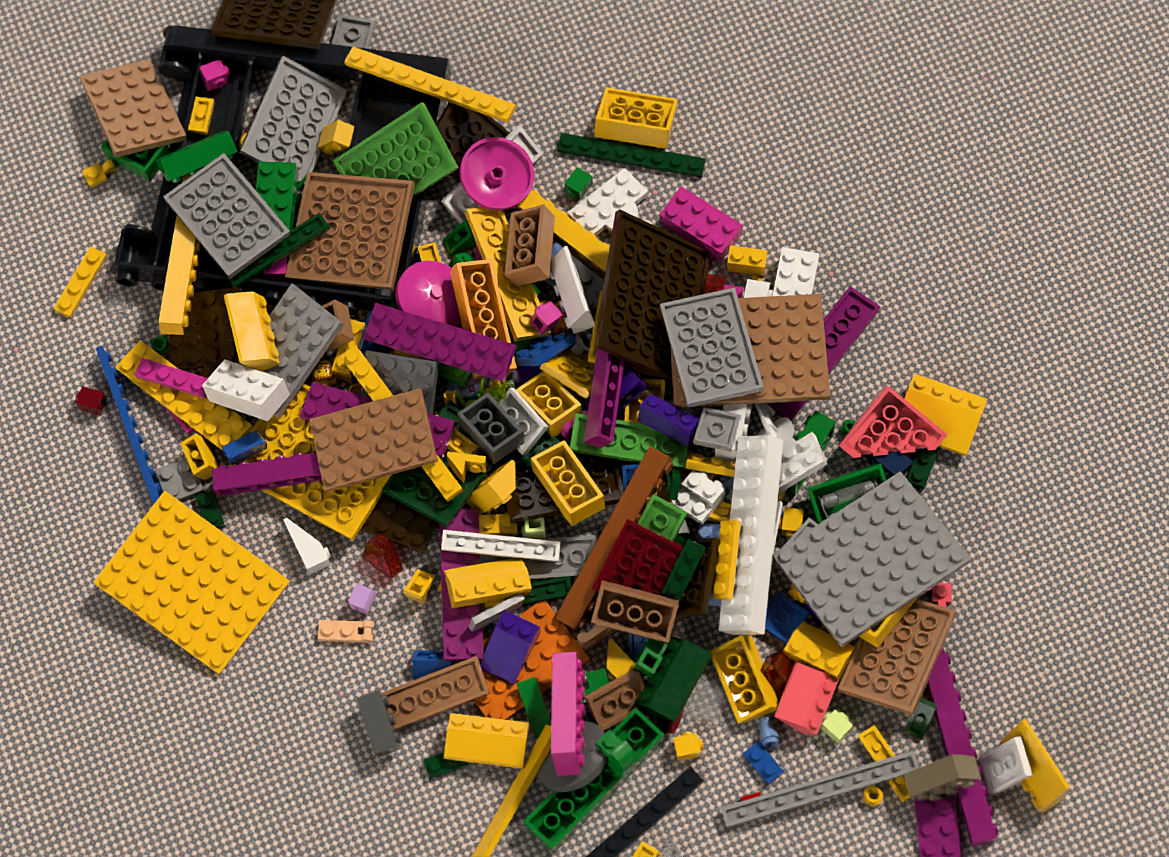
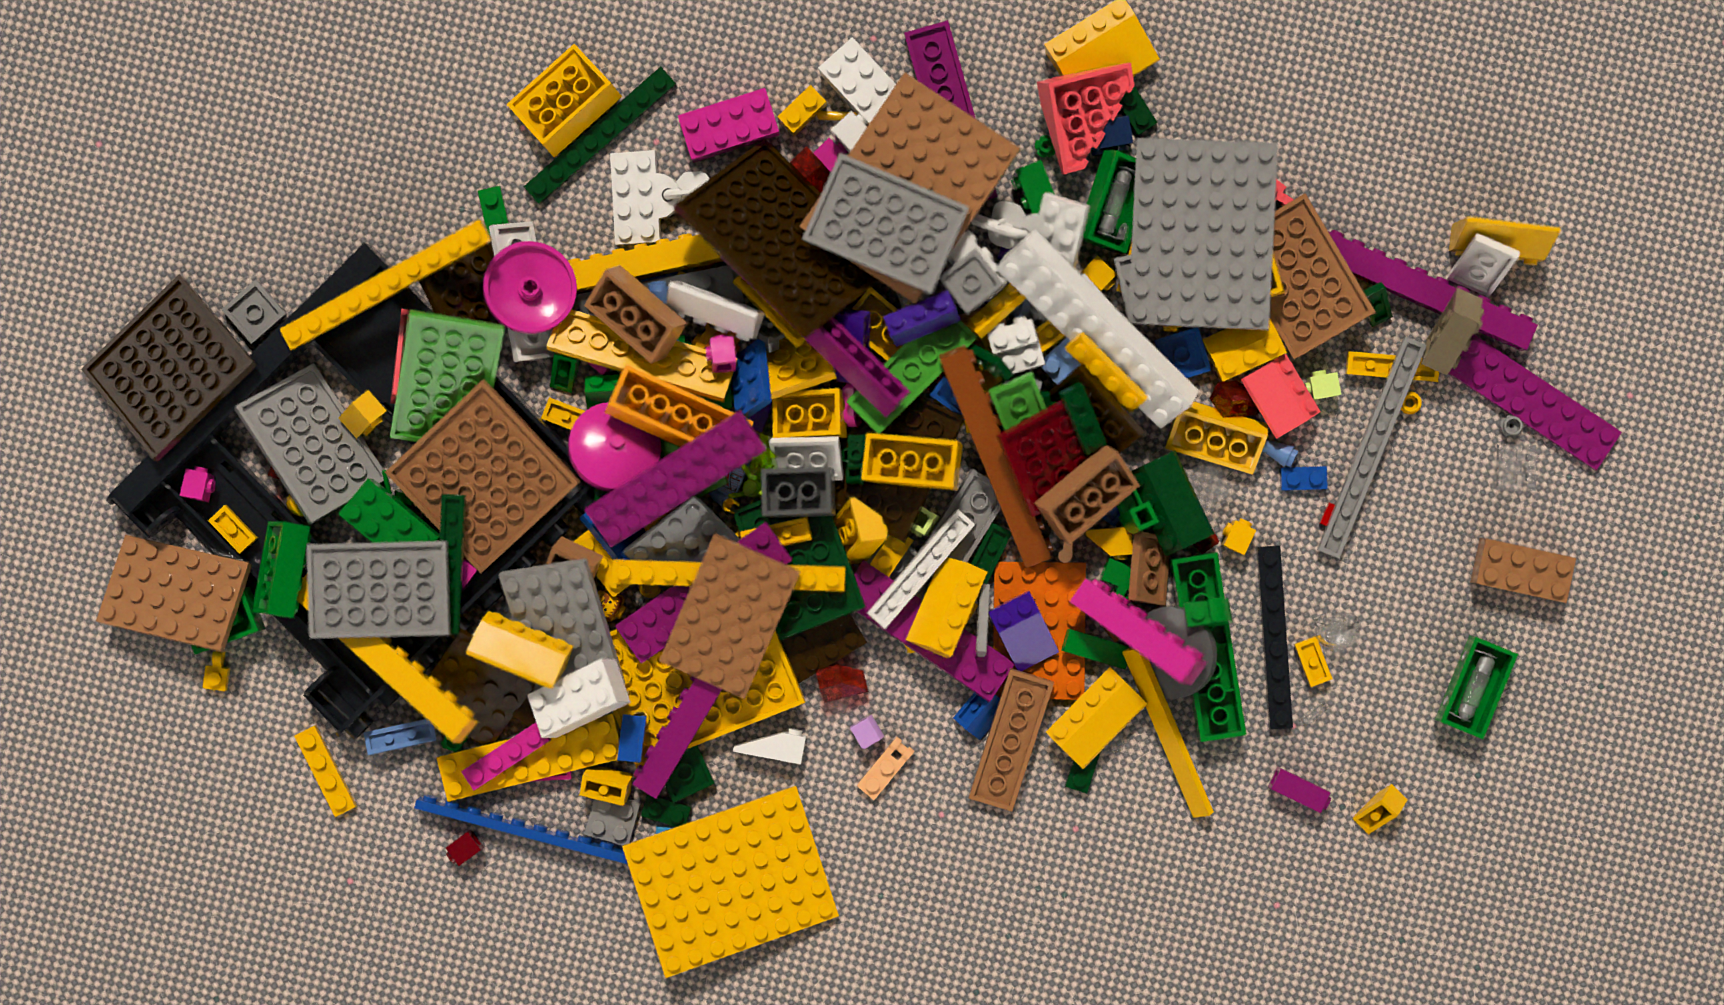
camera: 60 degrees left, 20 degrees up
dark grey brick [357,690,402,757] -> none
yellow slope [403,569,435,604] -> none
yellow slope [447,452,487,483] -> none
green brick [564,167,593,200] -> none
none -> medium blue plate [364,719,436,756]
none -> green plate [478,186,509,235]
none -> dark green plate [665,745,715,803]

